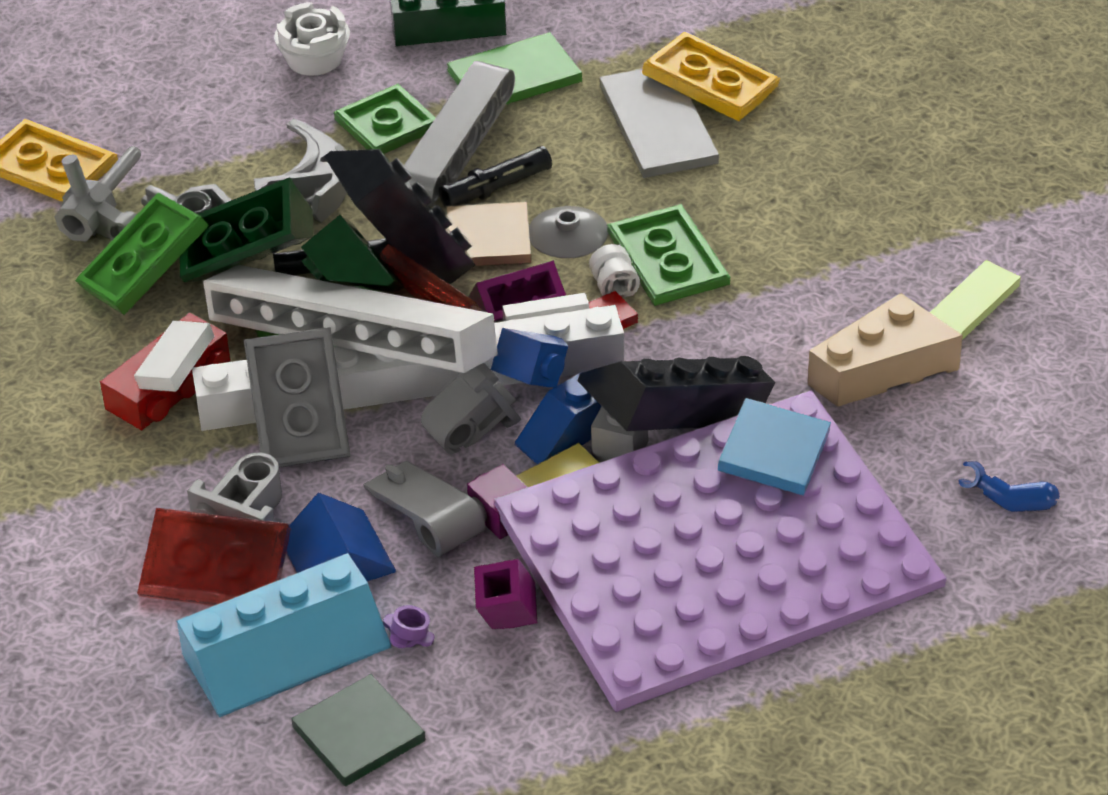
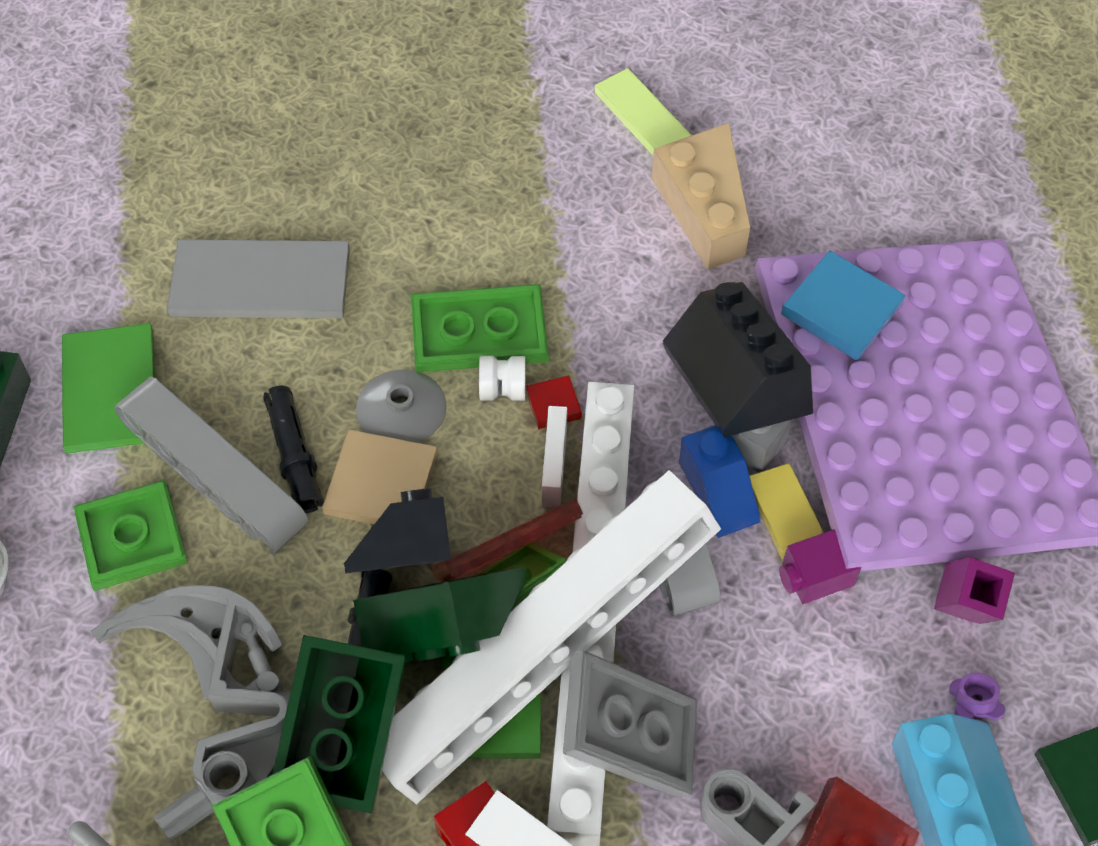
camera: 75 degrees left, 15 degrees up
blue slope [279,492,396,582] -> none
light grey door [363,461,487,558] -> none
magenta brick [468,260,566,323] -> none
blue slope [490,328,568,388] -> none
yellow tile [642,32,780,122] -> none
blue arm [958,461,1060,512] -> none

